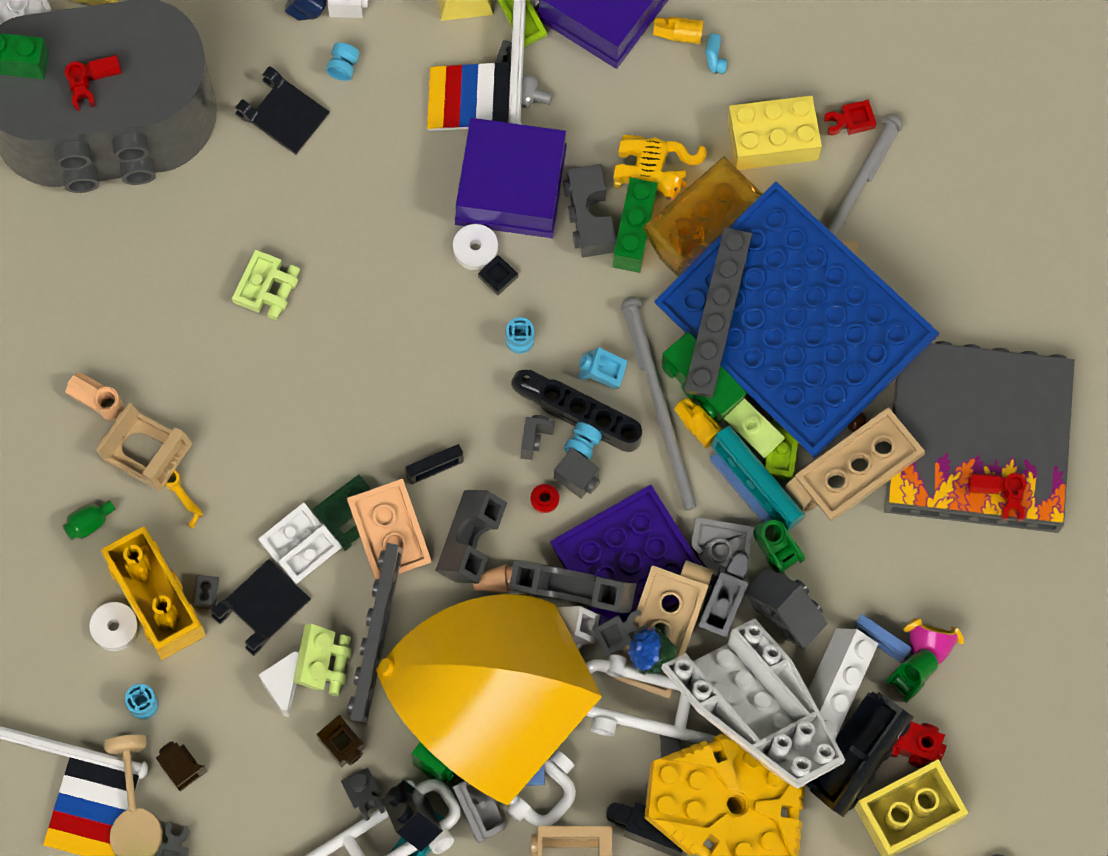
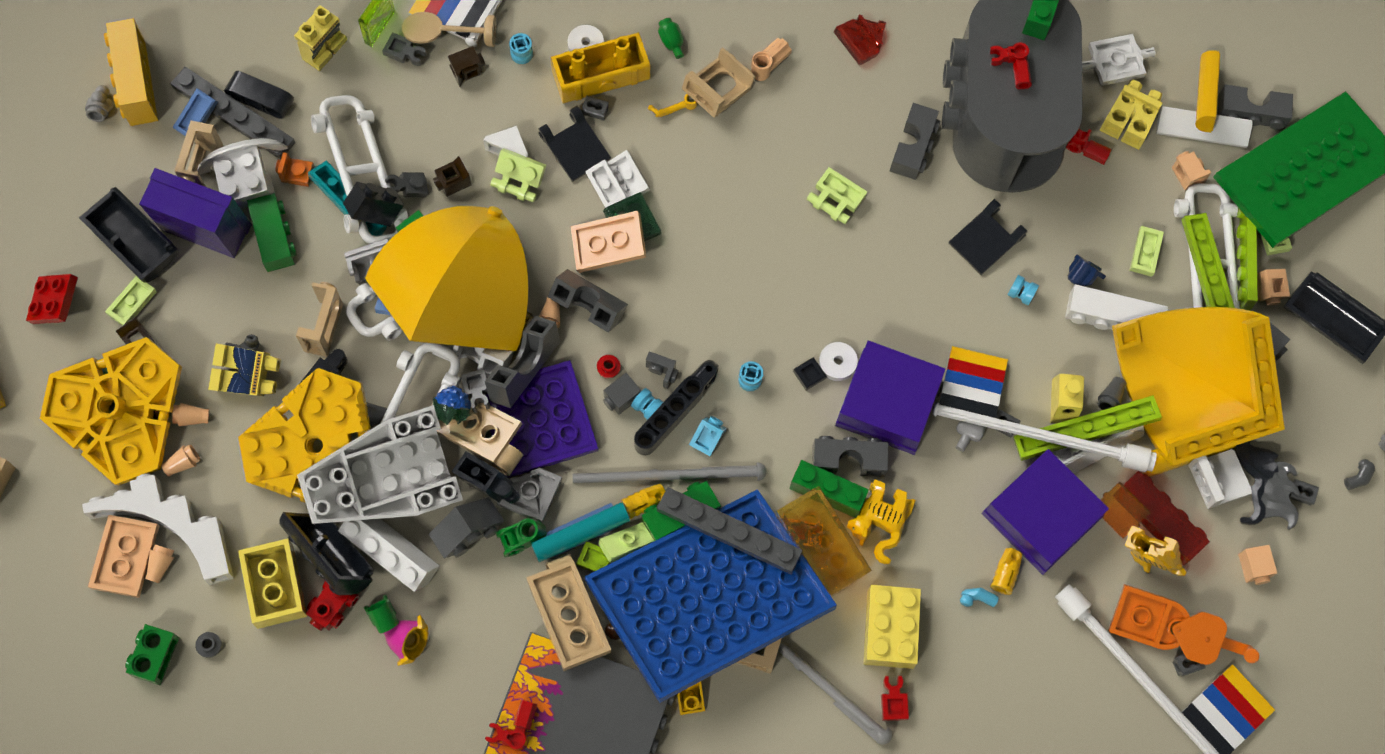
camera: 100 degrees right, 0 degrees up
dark grey plate [348,543,403,725] -> none
black tile [405,444,464,485] -> none
medium blue tile [853,614,912,663] -> none
none -> clear red slope [834,14,886,66]
none -> dark grey arch [890,103,941,180]

